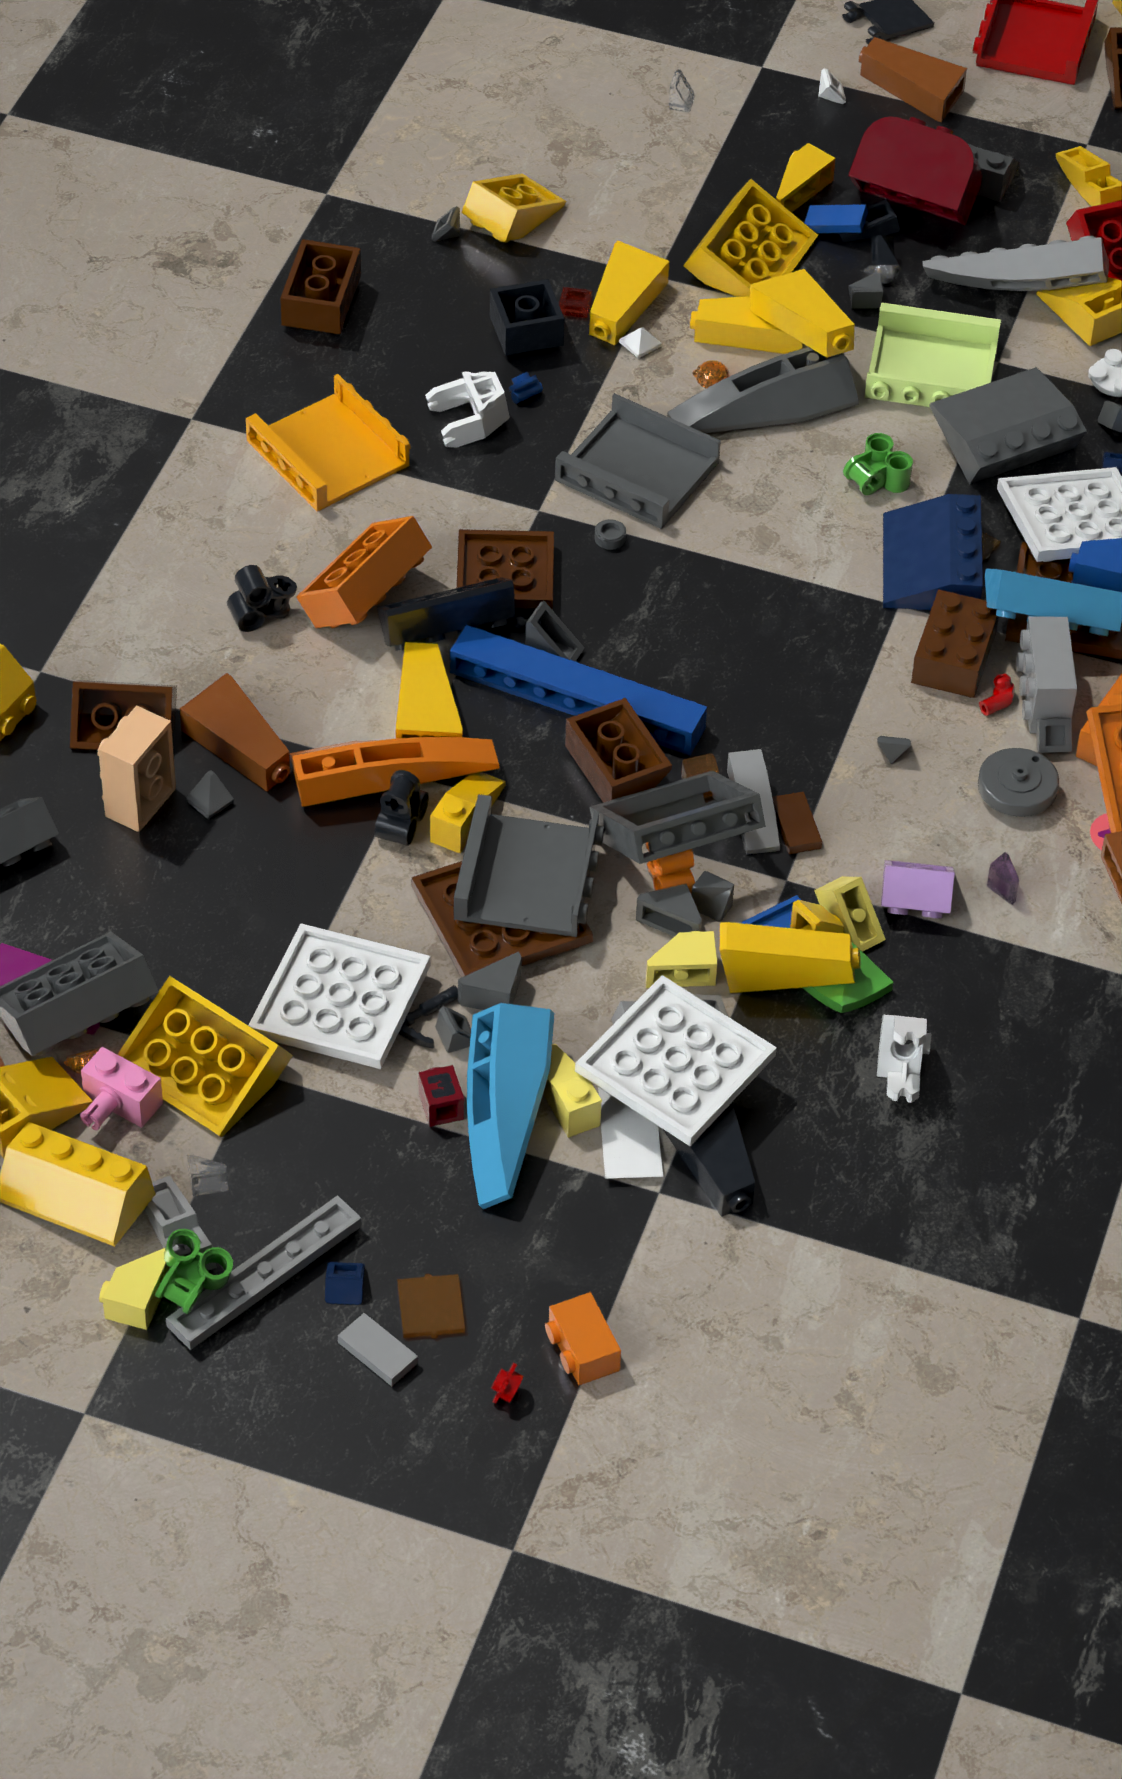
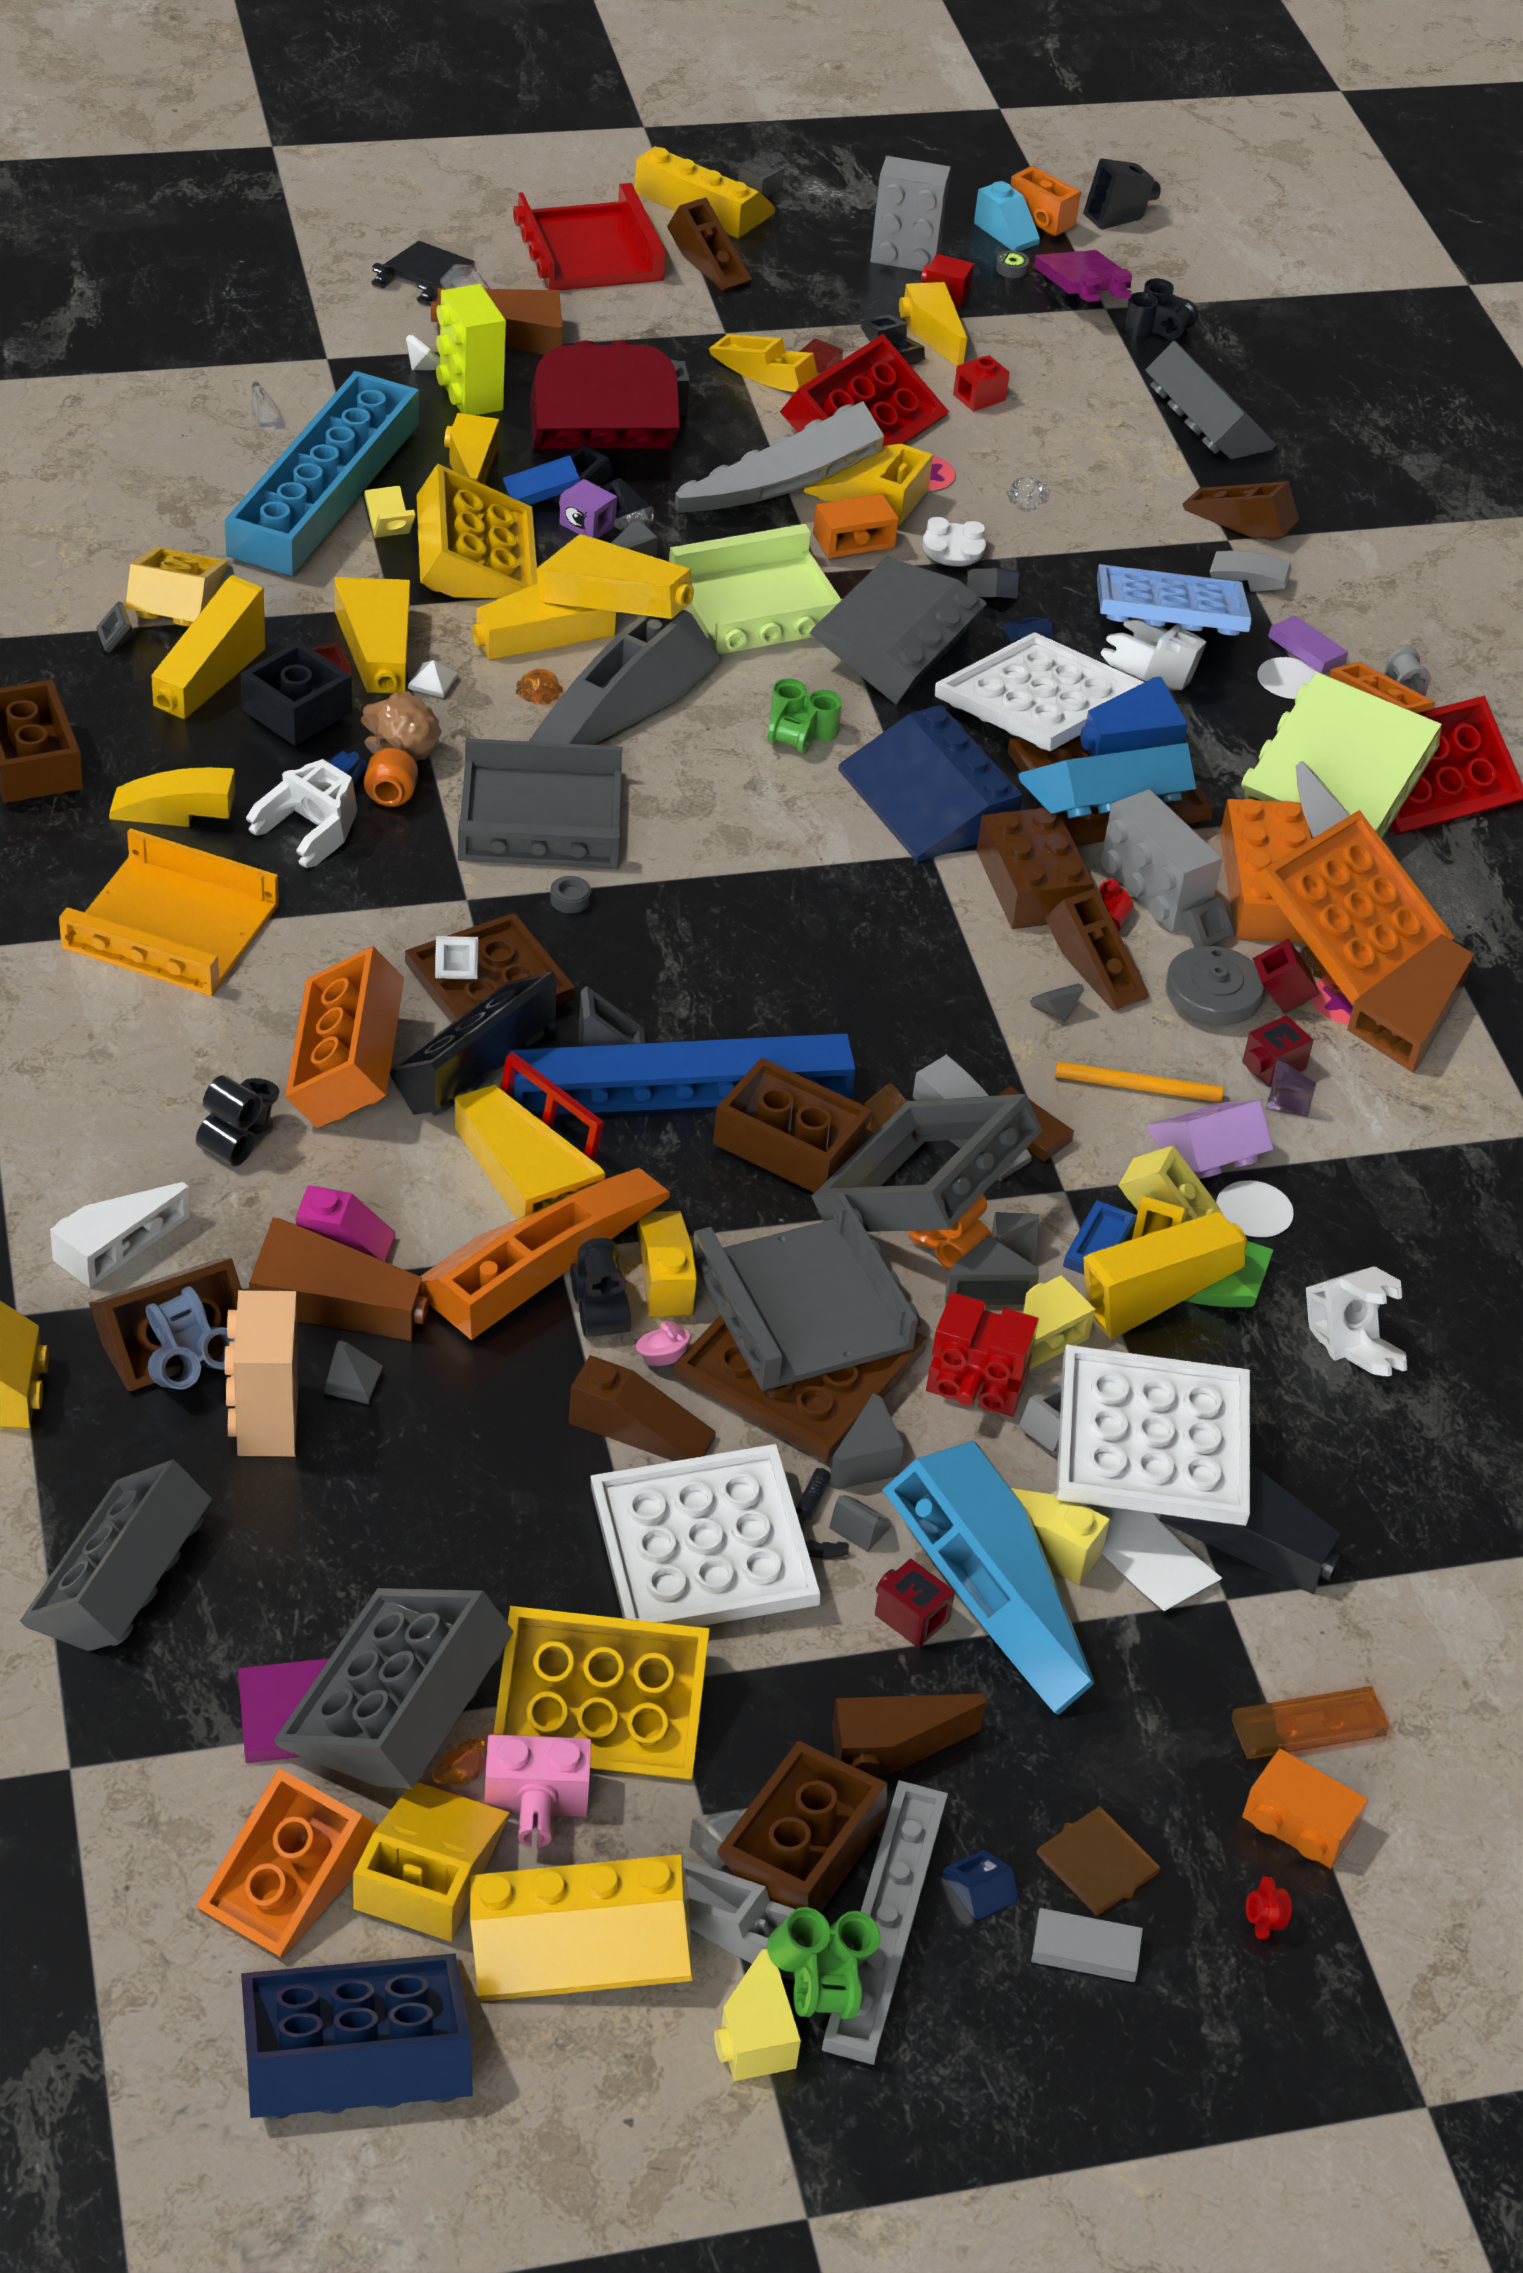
camera: 35 degrees left, 5 degrees down
none -> white slope [50,1182,190,1288]
none -> yellow slope [109,767,235,827]
none -> sand blue piece [146,1286,235,1390]
none -> yellow slope [151,575,266,720]
none -> dark azure brick [225,371,419,576]
none -> dark pink slope [296,1185,395,1263]
none -> medium nougat animal [360,691,441,762]
none -> light yellow bracket [364,486,415,538]
none -> orange head [364,748,418,807]
none -> white slope [435,936,478,979]
none -> neon yellow brick [436,284,506,415]
none -> clear slope [440,264,490,289]
none -> red window [500,1052,604,1162]
none -> medium lavender brick [559,479,617,539]
none -> reddish brown slope [569,1355,716,1461]
none -> bright pink hat [635,1320,691,1366]
none -> reddish brown slope [718,1741,887,1913]
none -> orange brick [813,494,899,559]
none -> reddish brown slope [832,1694,986,1777]
none -> red brick [926,1292,1039,1417]
none -> reddish brown slope [1045,888,1149,1011]
none -> light orange bar [1055,1061,1224,1103]
none -> white sticker [1216,1181,1294,1237]
none -> clear orange tile [1231,1686,1389,1759]
none -> dark red brick [1242,1015,1314,1087]
none -> dark red brick [1253,938,1320,1014]

